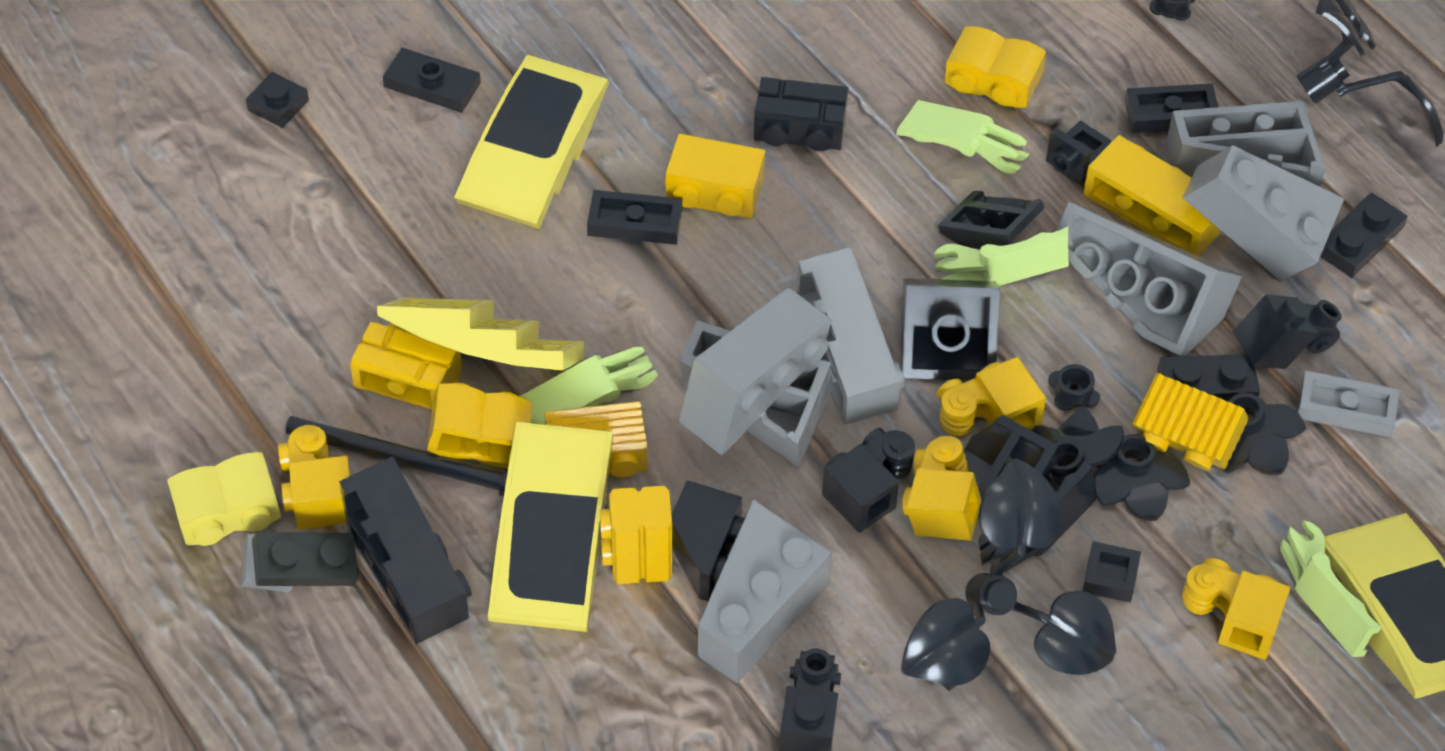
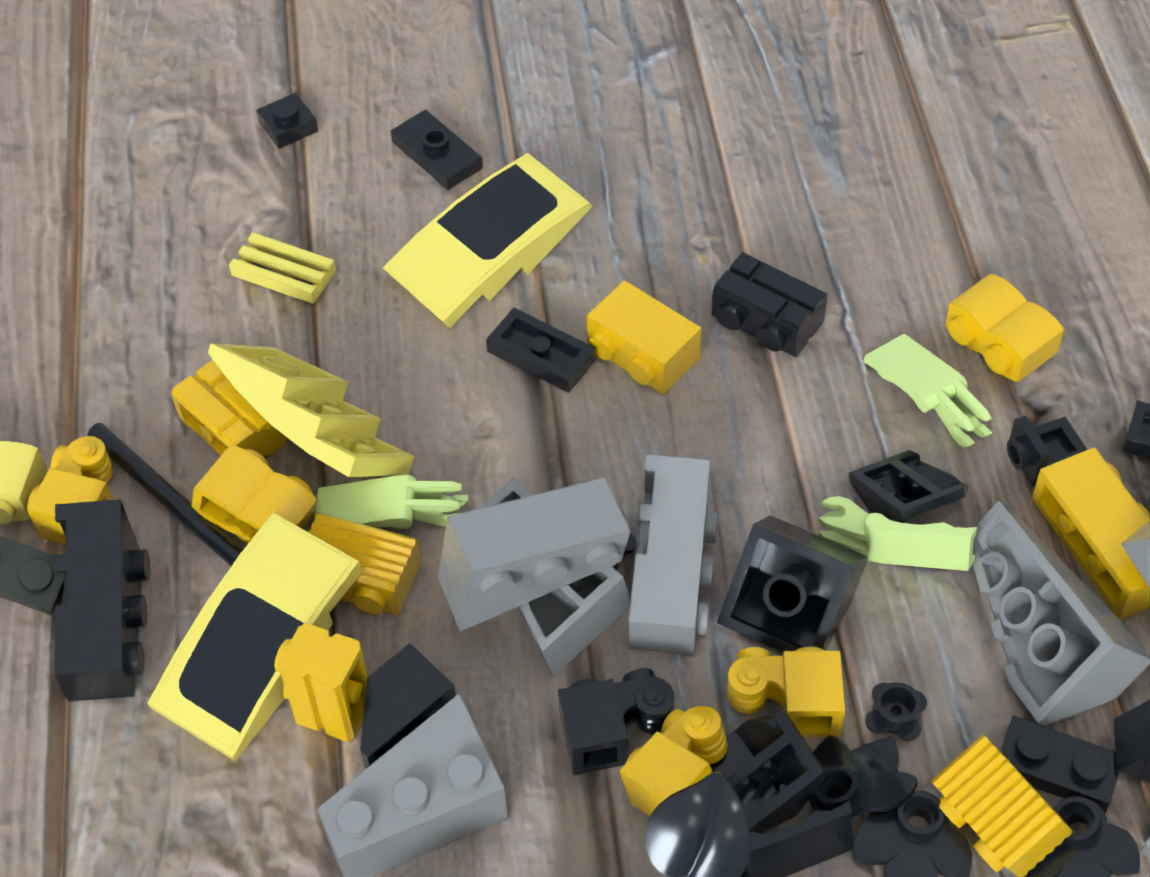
camera: 30 degrees right, 0 degrees up
none -> light yellow tile [229,232,336,304]

